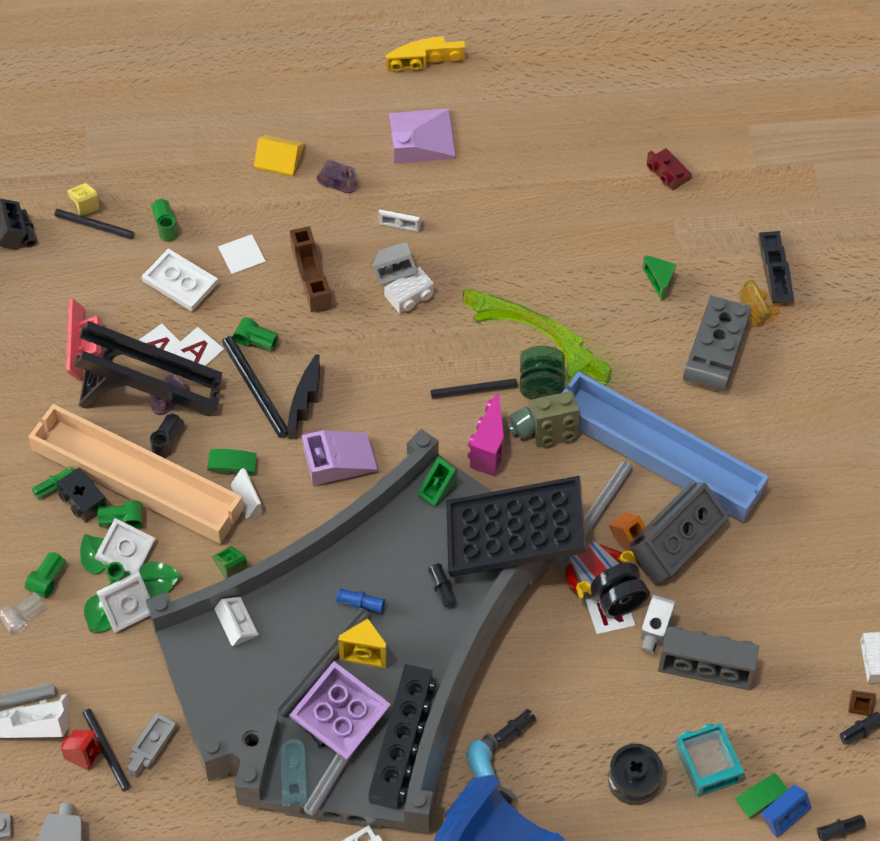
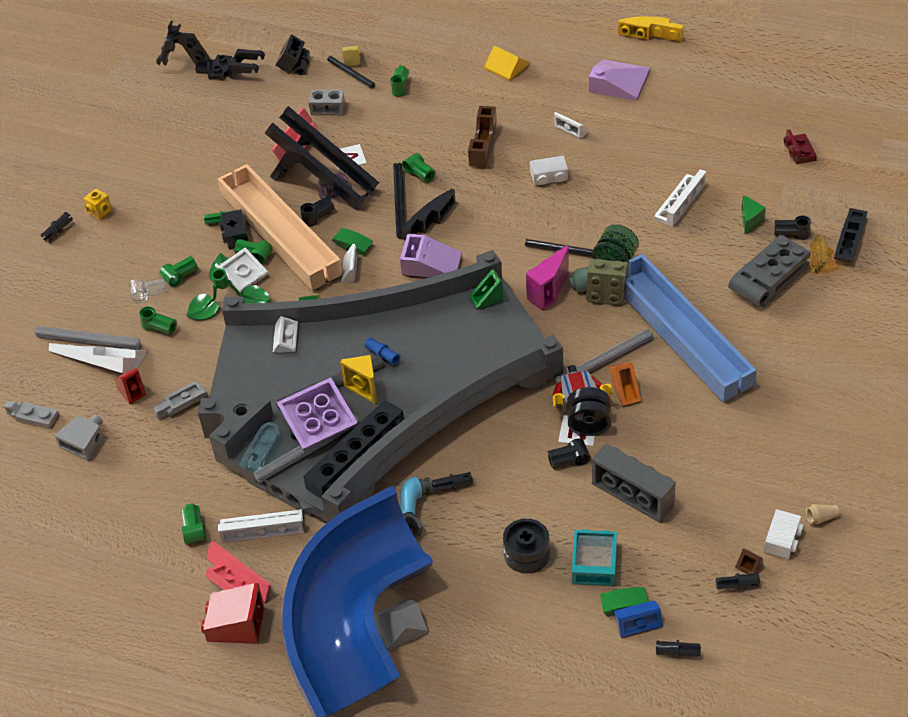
camera: 30 degrees right, 10 degrees down
black bar [82,709,131,792] -> none
white plate [96,572,150,633] -> none
white plate [142,249,218,312] -> none
white sticker [171,327,224,366] -> none
white sticker [218,234,266,274] -> none
piece [317,160,358,194] -> none
light grey torso [373,242,418,284] -> none
black axle [428,563,456,608] -> none
black plate [446,476,587,577] -> none
clear neon green slope [463,288,612,387] -> none
dark grey hinge [628,482,730,583] -> none
torso [641,594,675,654] -> none
none -> green piece [139,306,177,334]
none -> light grey brick [308,90,345,115]
none -> black piece [547,438,591,468]
none -> white fence [654,169,706,227]
none -> black piece [774,215,811,240]

